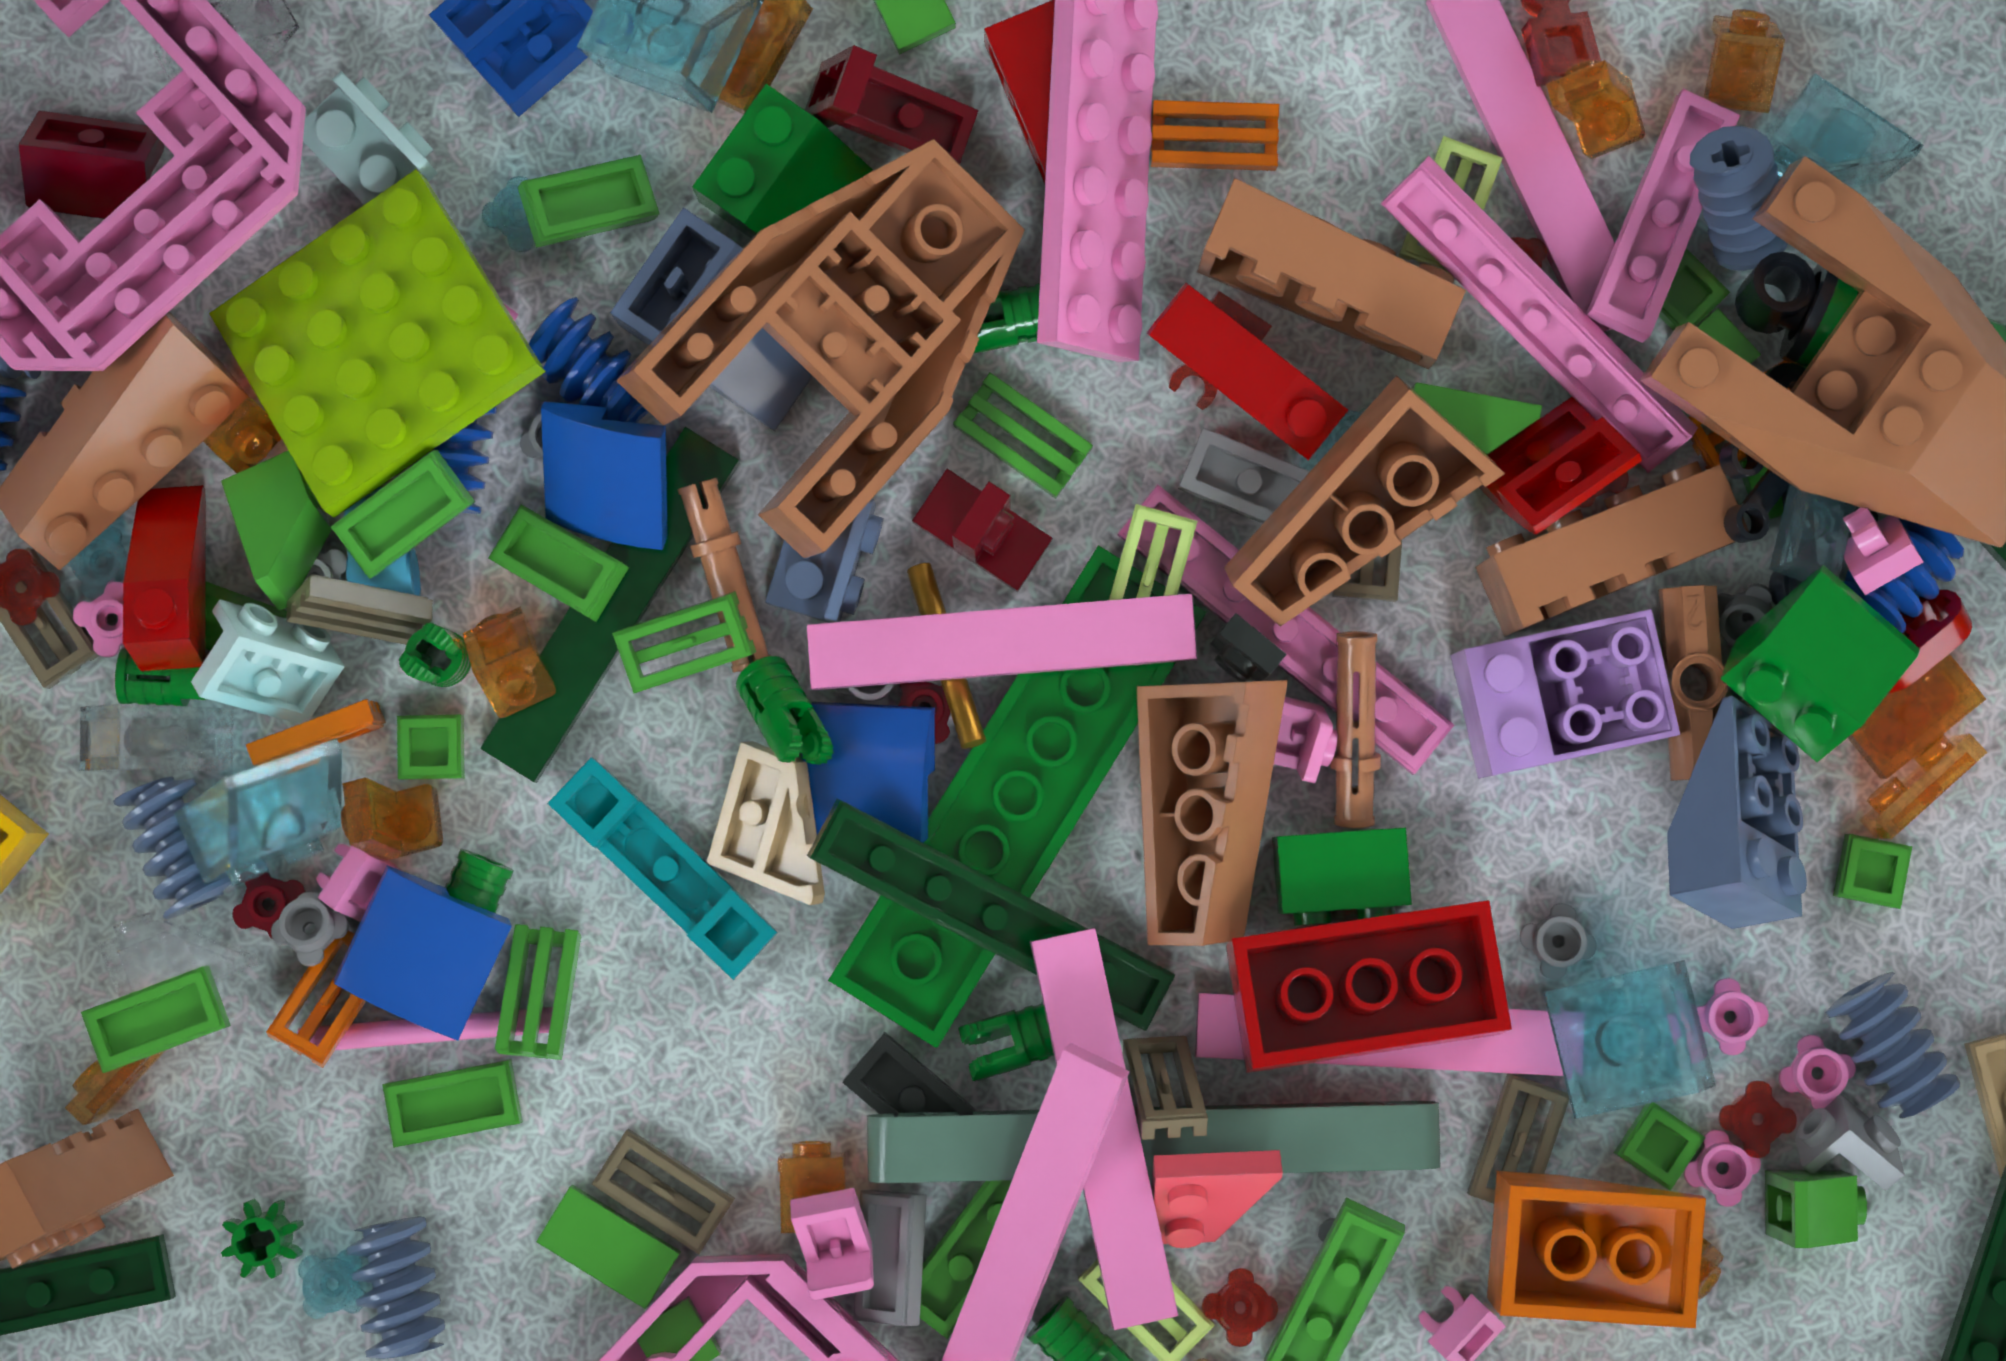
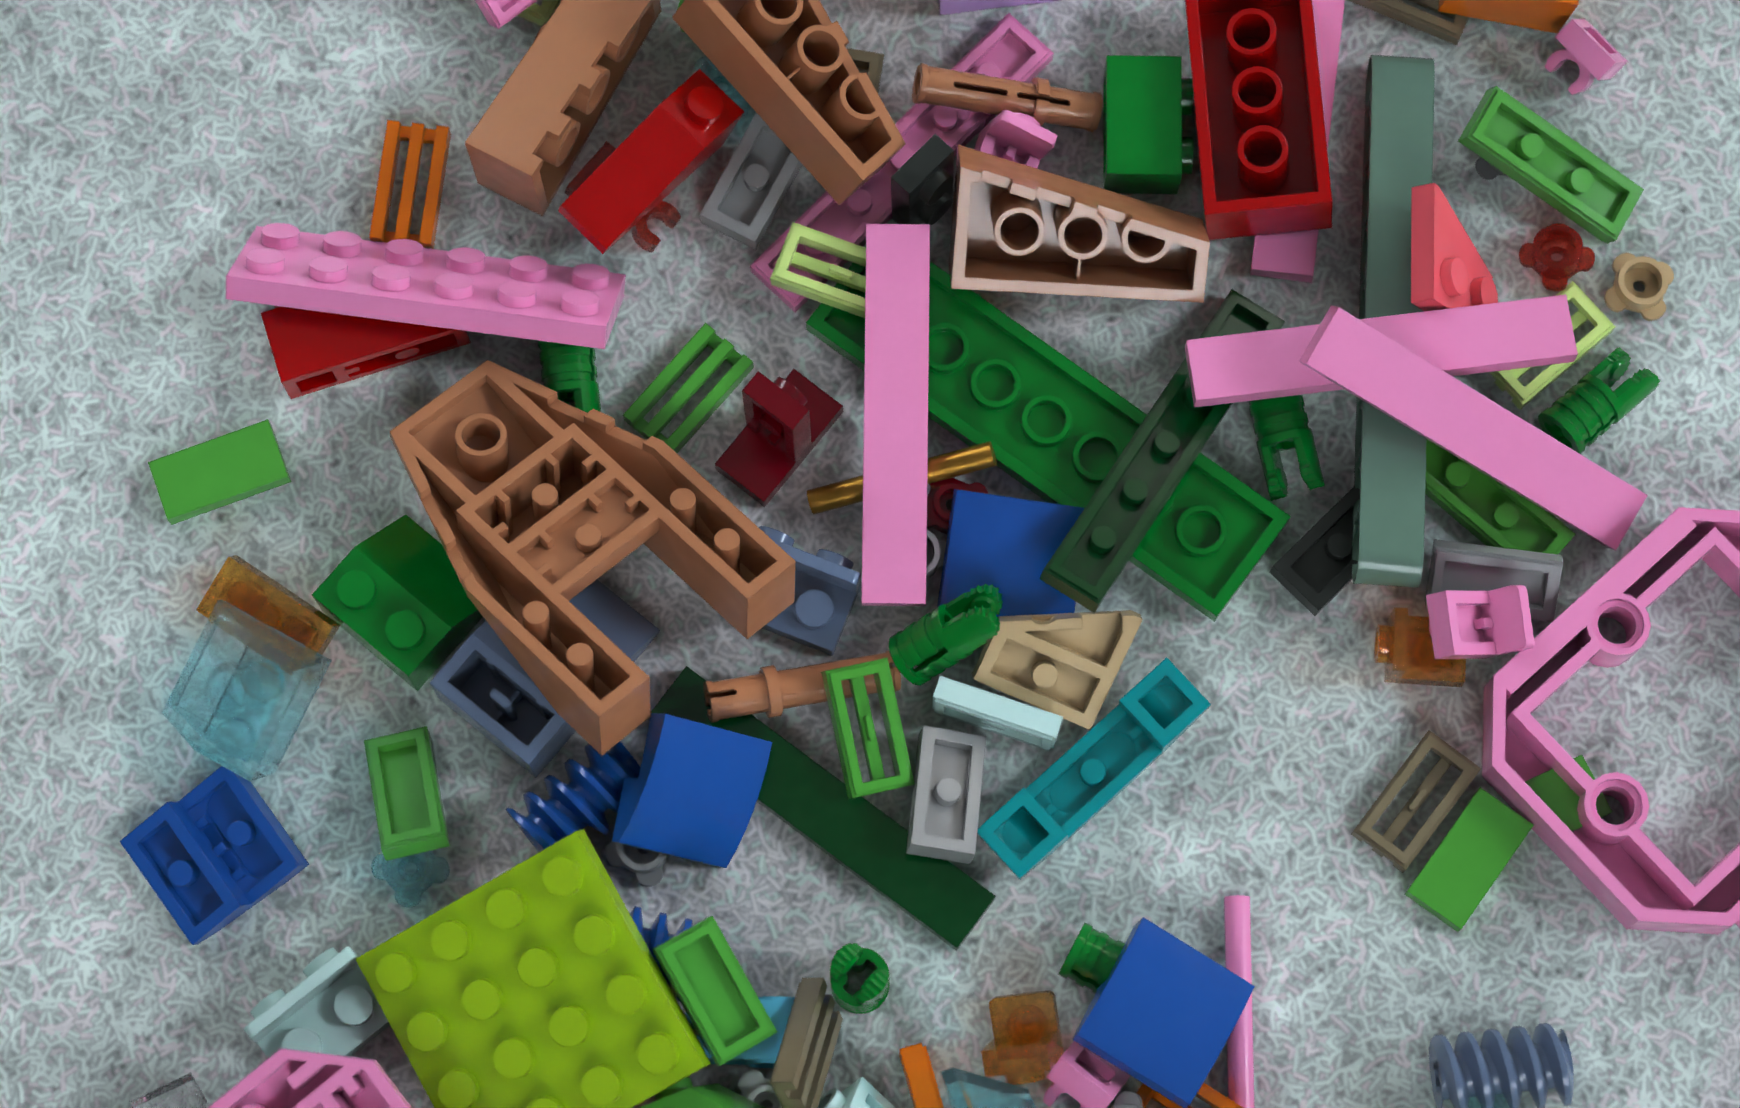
camera: 85 degrees left, 10 degrees down
bright green tile [382,1059,523,1148] -> none
bright green tile [397,714,465,780] -> none
clear orange bracket [463,606,556,718] -> none
bright green tile [488,504,629,622] -> none
bright green tile [495,924,581,1060] -> none
dark red bracket [805,45,979,165] -> none
dark tan tile [1122,1035,1208,1140] -> none
none -> light grey plate [906,725,986,864]
none -> light aqua tile [932,676,1063,751]

